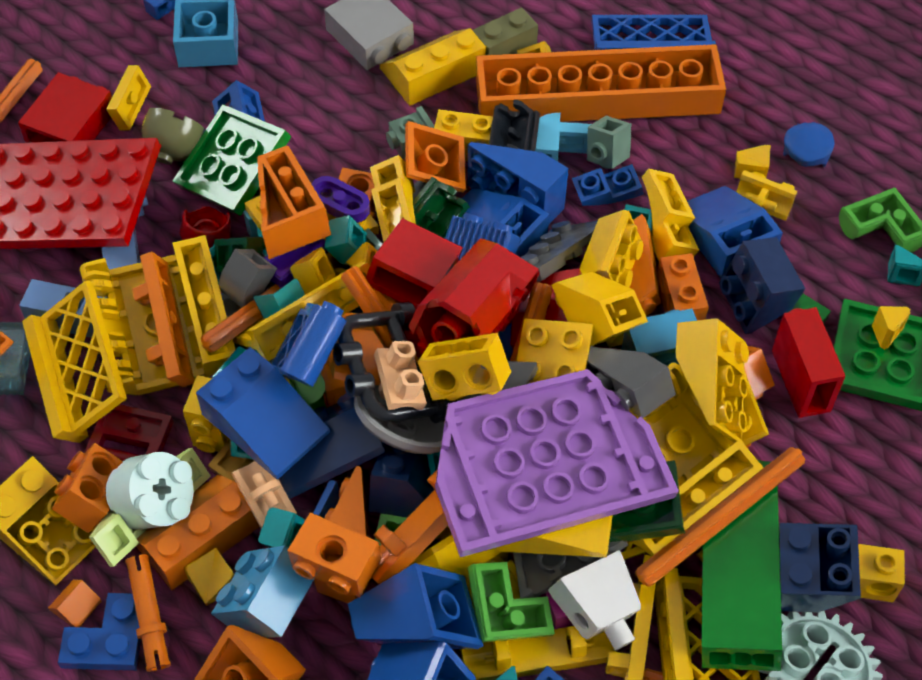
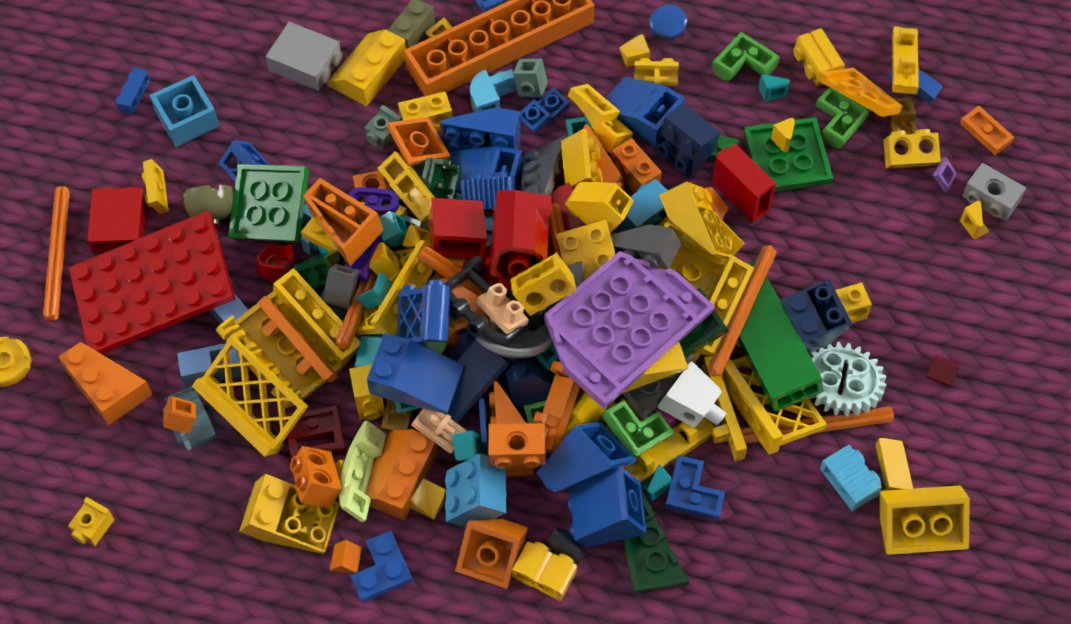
camera: 25 degrees left, 5 degrees up
light aqua brick [106,452,193,530] -> none
orange pin [125,554,171,672] -> none
black hinge [489,100,540,151] -> none

